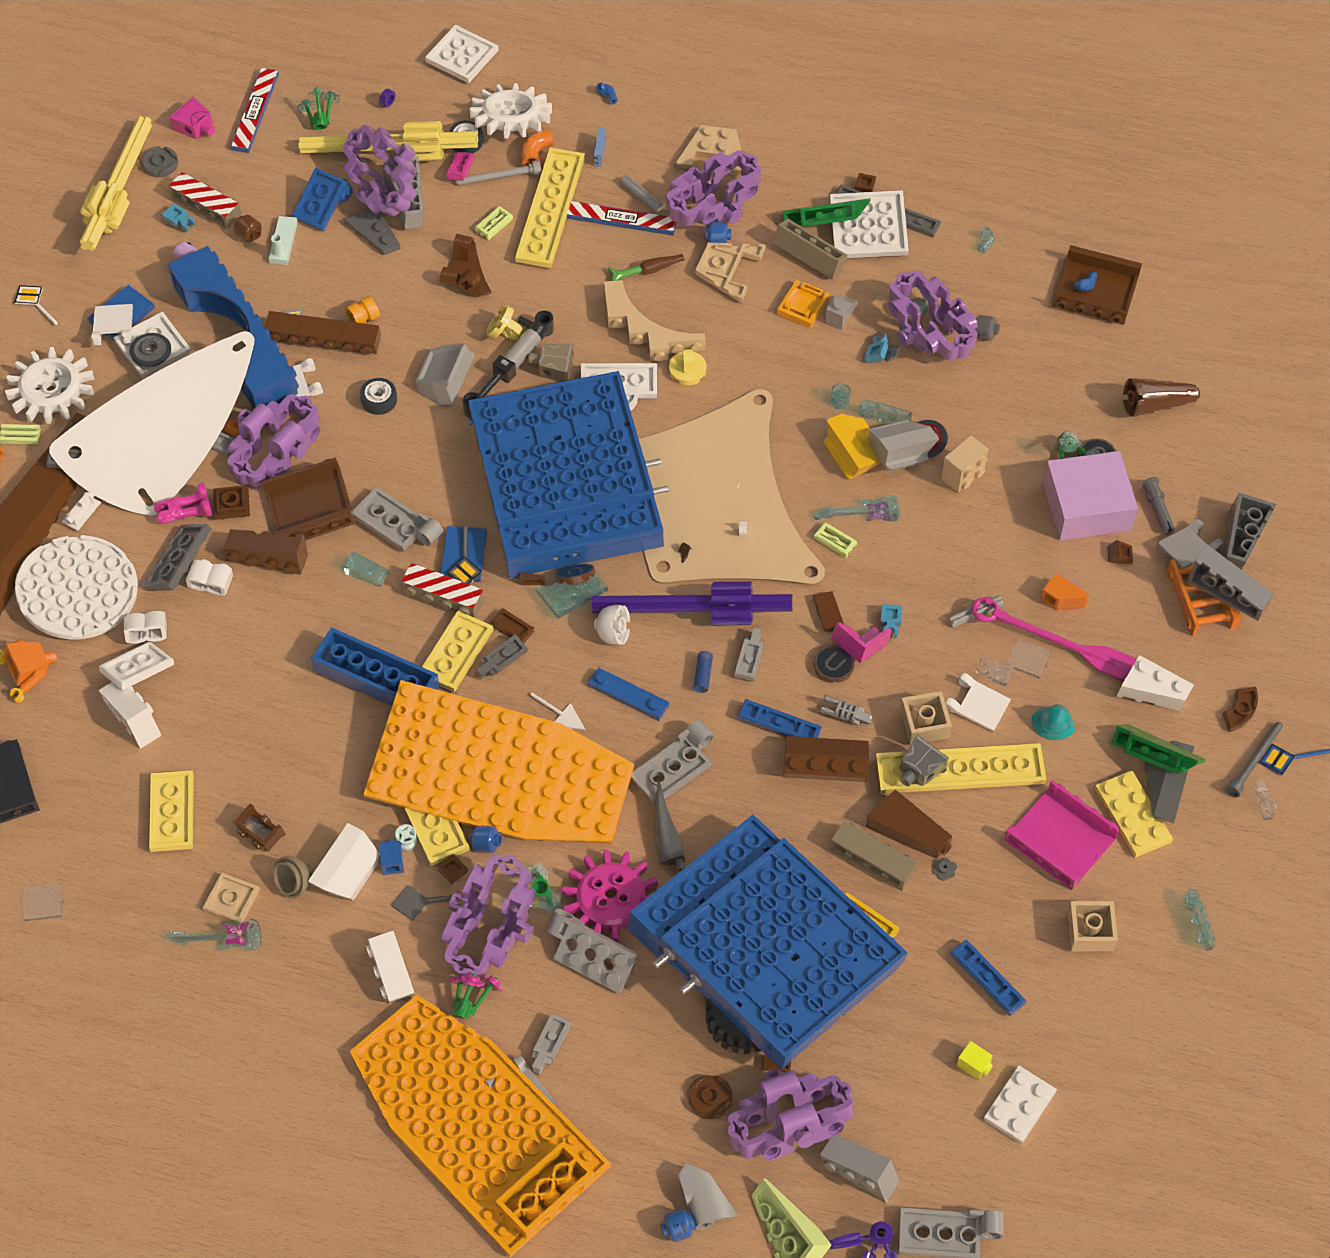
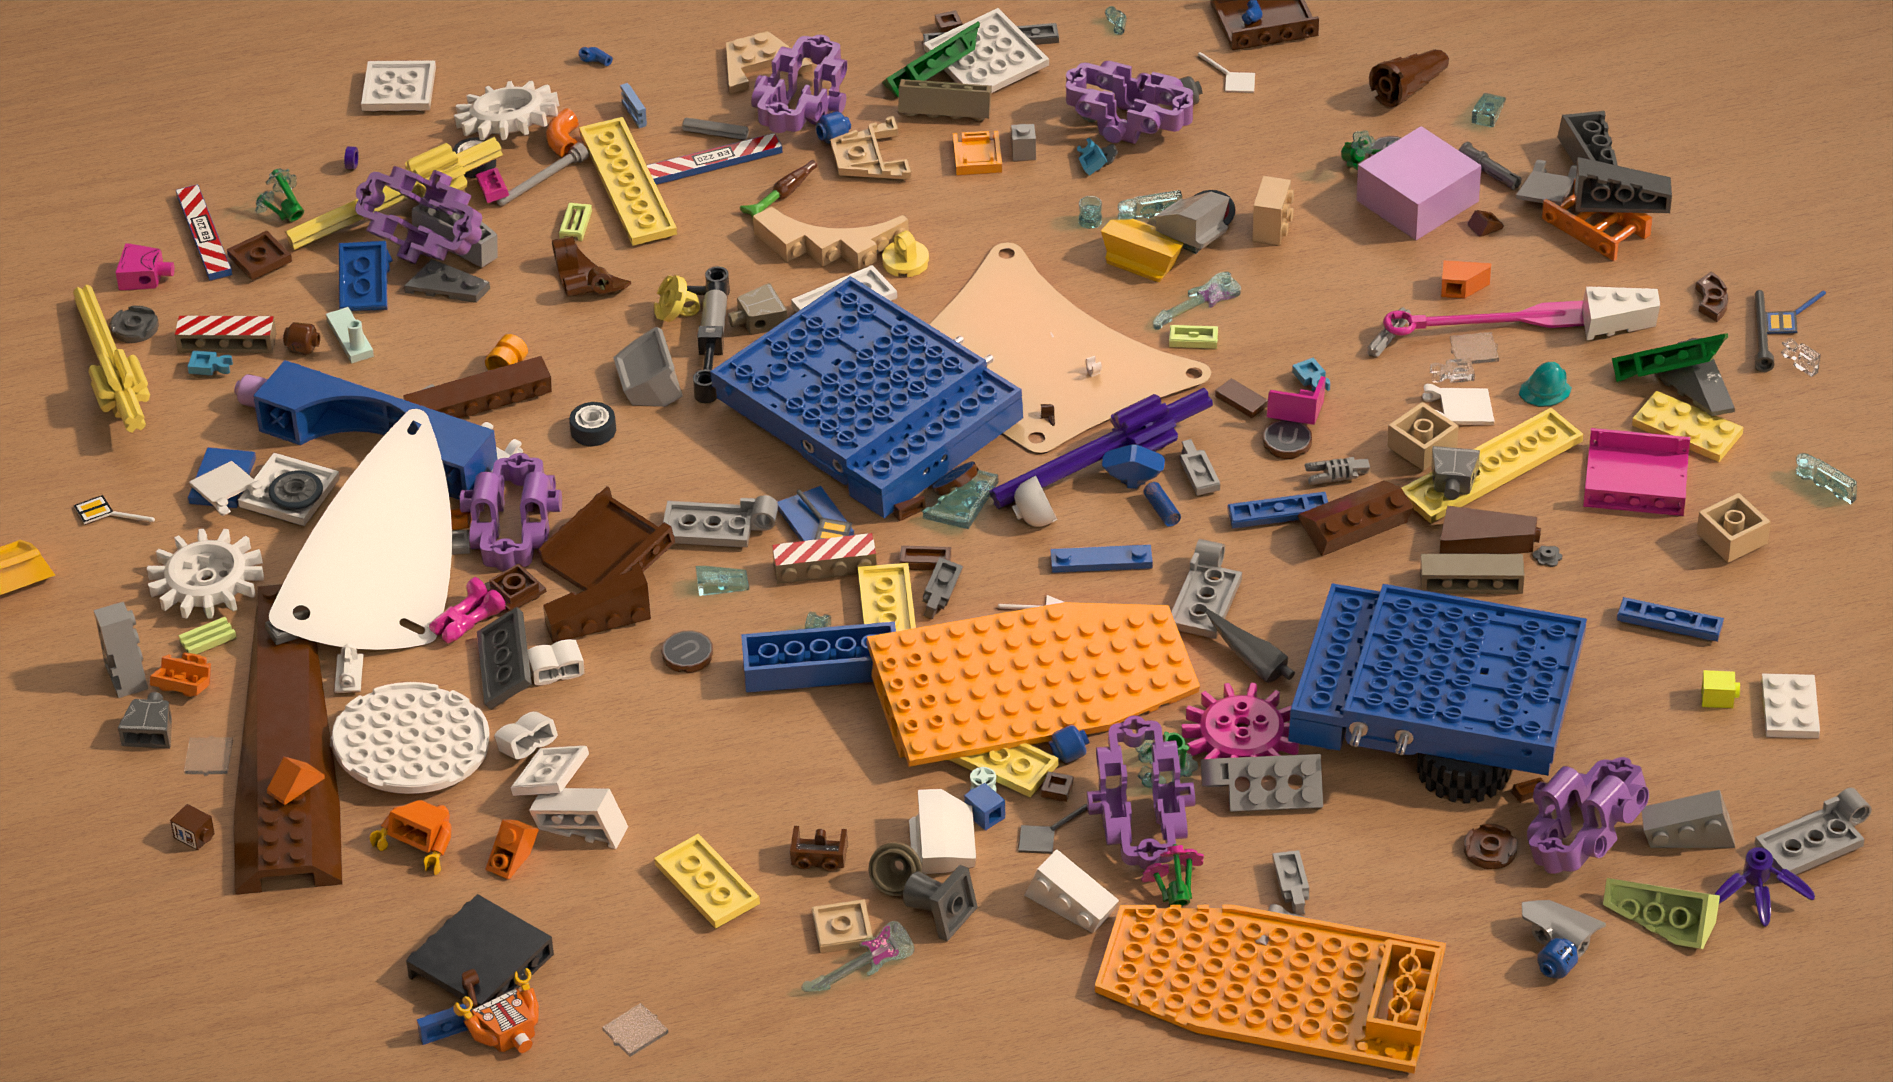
camera: 30 degrees left, 15 degrees down
none -> reddish brown plate [227,231,292,280]
none -> orange slope [485,819,539,879]
none -> tile [662,630,713,673]
none -> clear light blue wheel [805,612,831,629]
none -> dark grey plant [903,865,978,941]
none -> blue piece [1102,444,1165,489]
none -> white piece [1198,52,1255,93]
none -> clear light blue slope [1471,93,1506,127]

